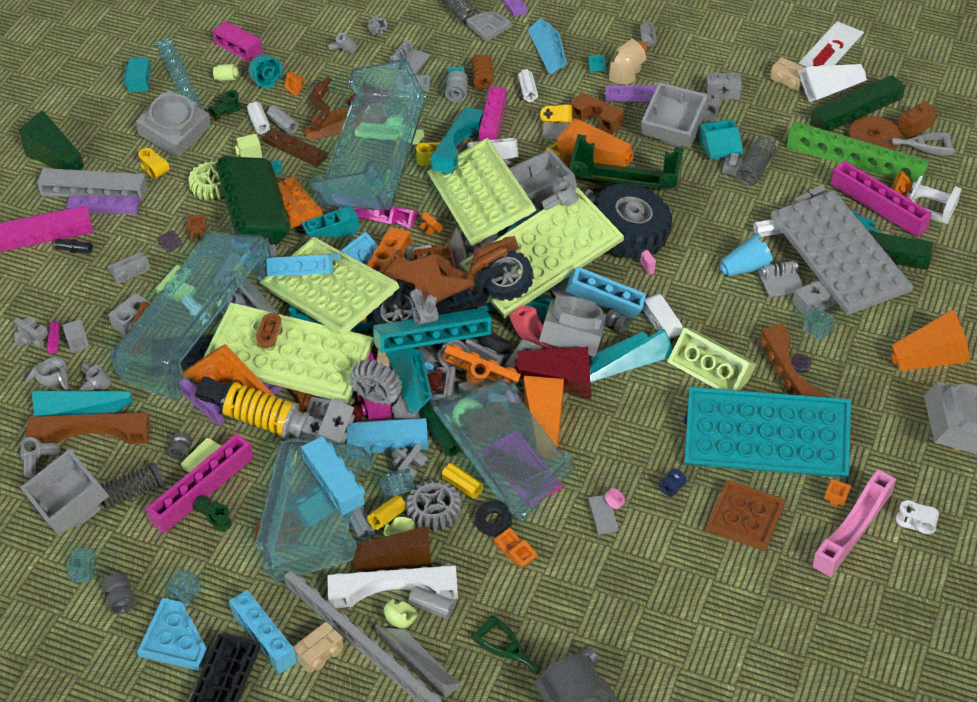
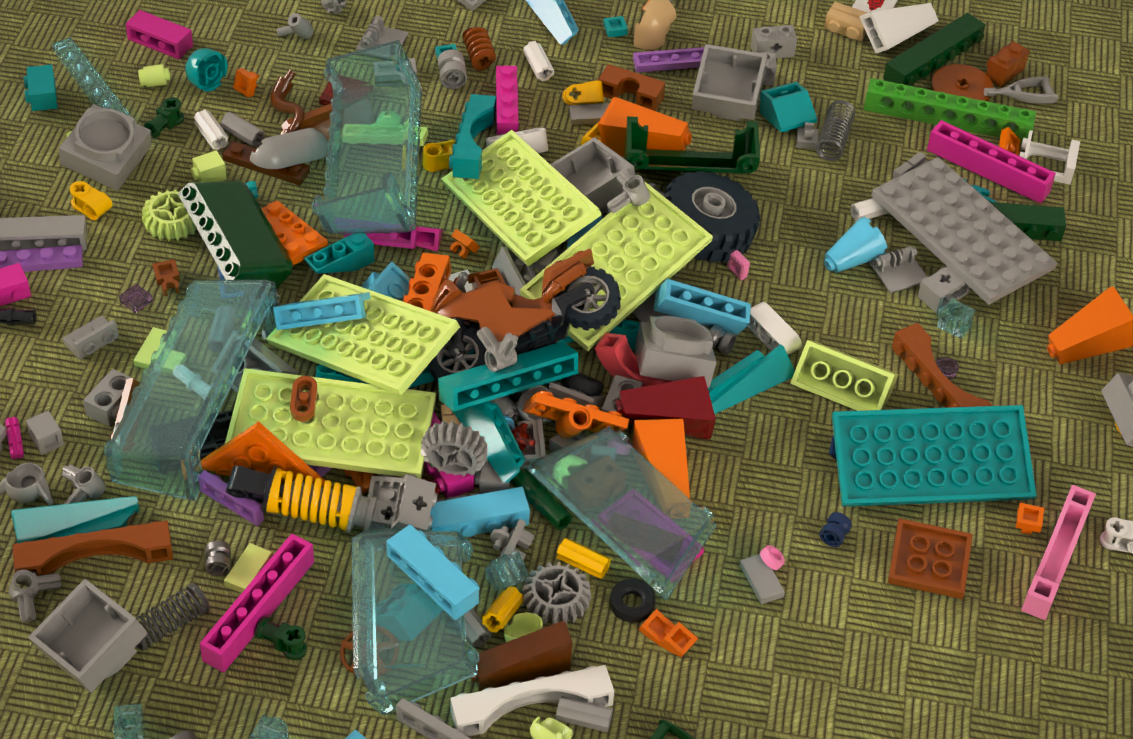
camera: 15 degrees left, 0 degrees up
none -> light grey brick [250,128,329,169]

